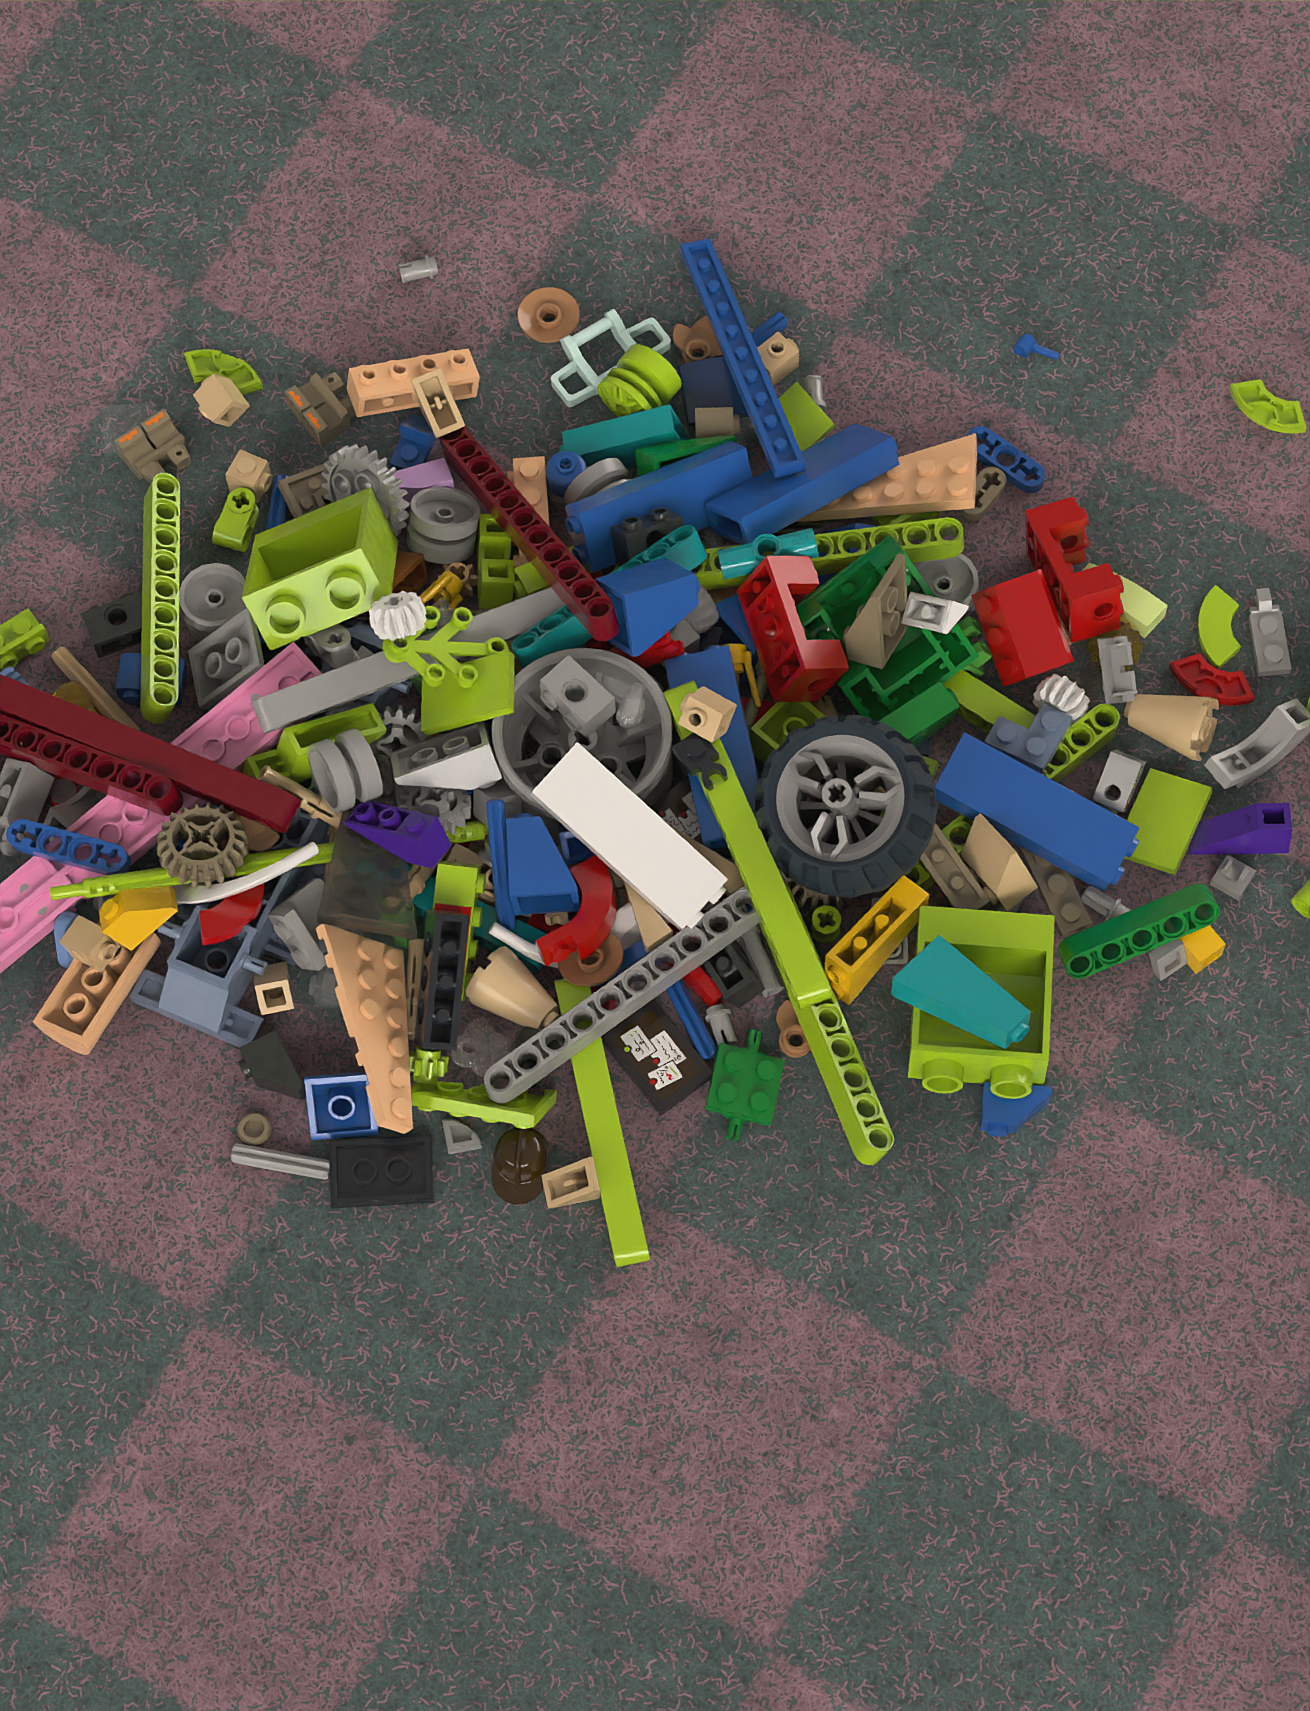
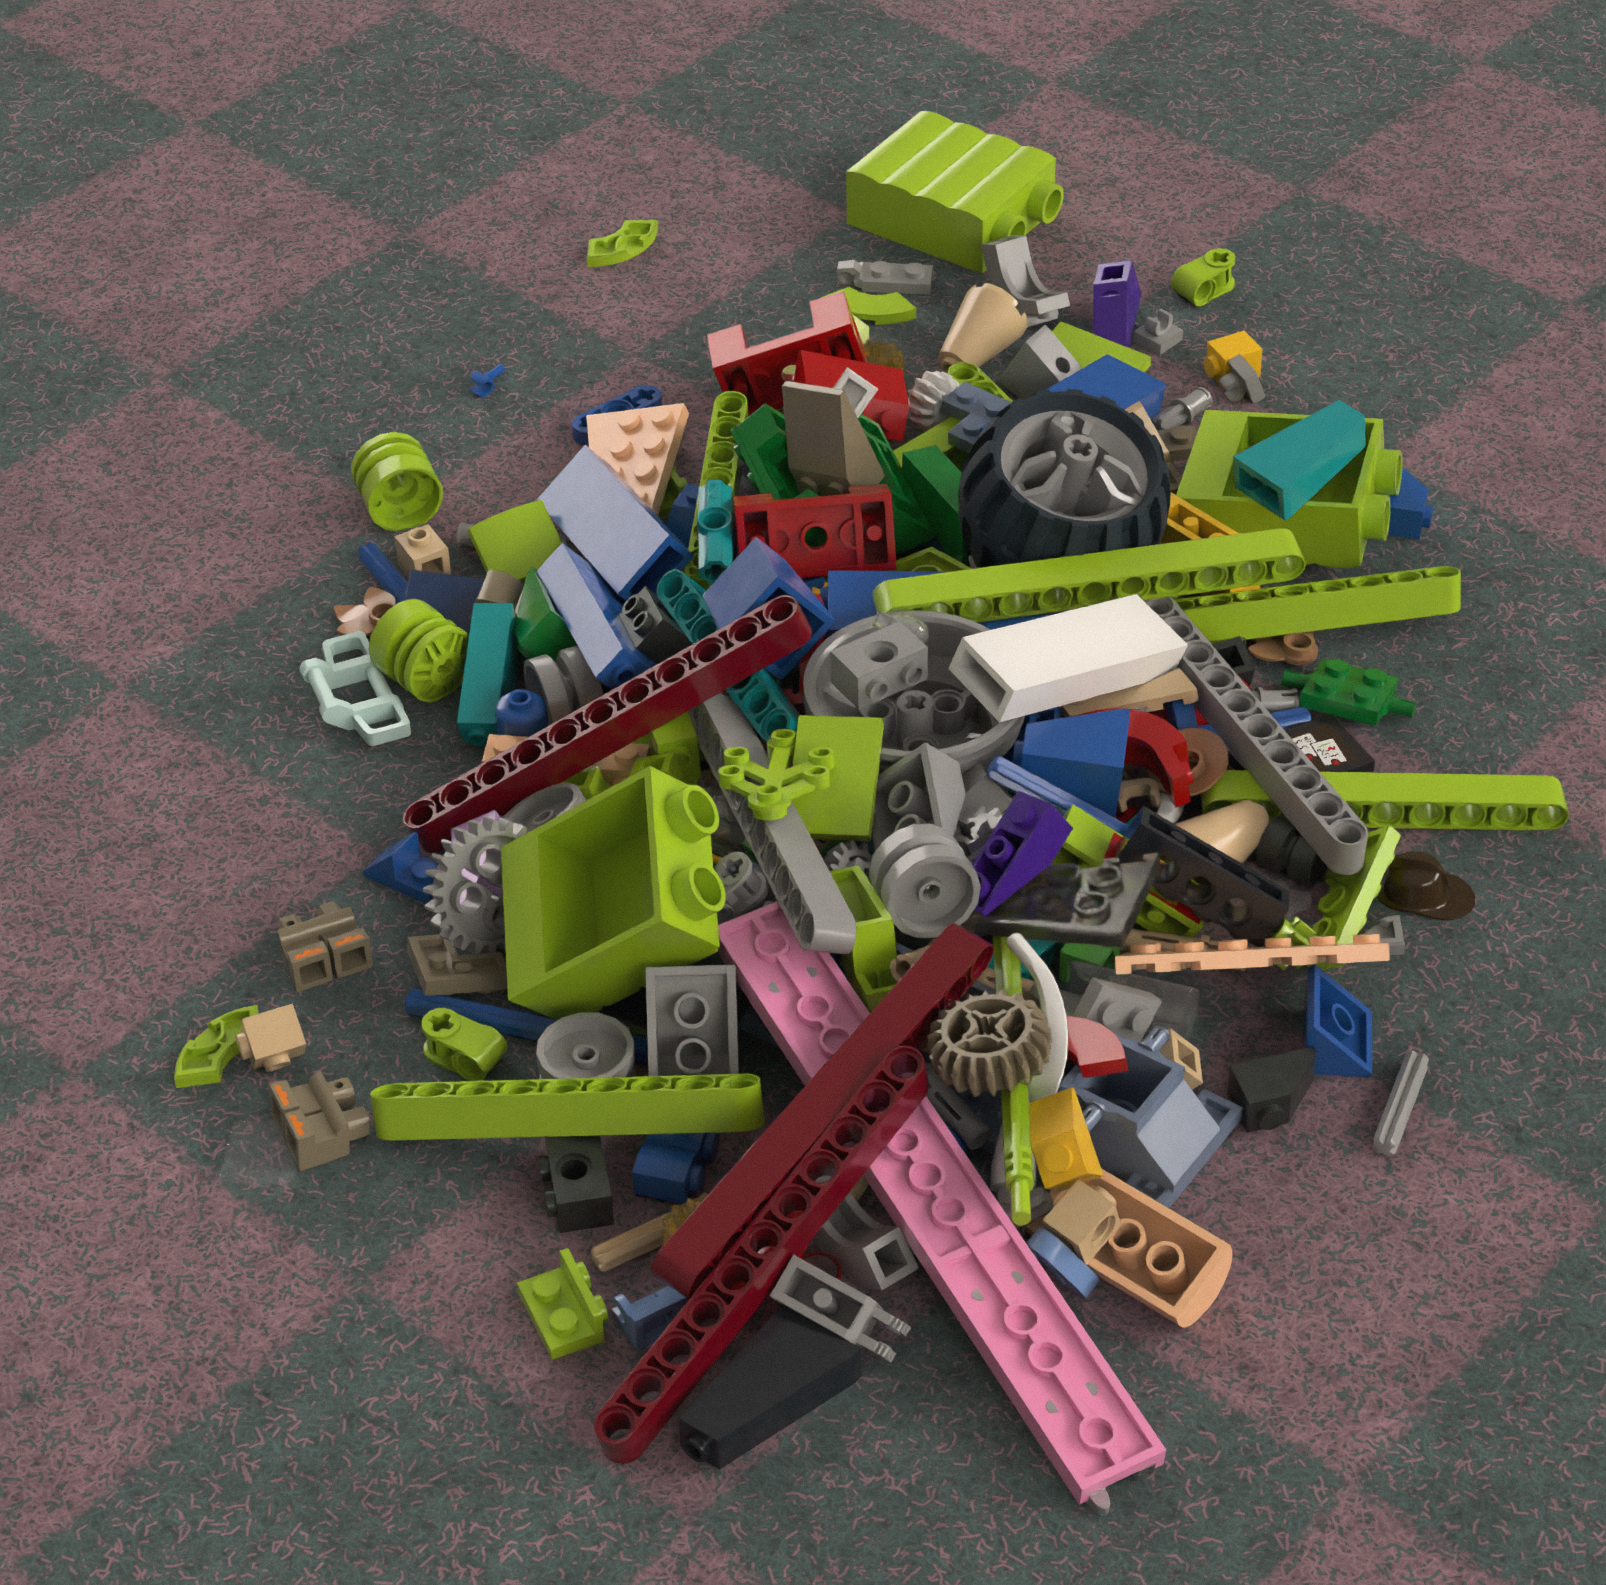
camera: 80 degrees left, 25 degrees down
blue beam [6,819,131,875] -> none
tan brick [225,449,272,504] -> none
dark tan tile [237,1113,272,1147] -> none
black tile [329,1135,434,1208] -> none
light nougat brick [346,348,480,417] -> none
white gear [369,591,427,641] -> none
light grey pin [399,255,439,284] -> none
tan slope [411,368,465,439] -> none
medium nougat dish [518,287,580,343] -> none
tan slope [541,1157,600,1209] -> none
black plate [672,732,728,791] -> none
tan brick [678,686,737,743] -> none
blue plate [680,238,806,478] -> none
green beam [1058,883,1220,979] -> none
light grey hinge [1098,636,1138,704] -> none
red tile [1169,653,1255,706] -> none
none -> lime wheel [351,432,443,532]

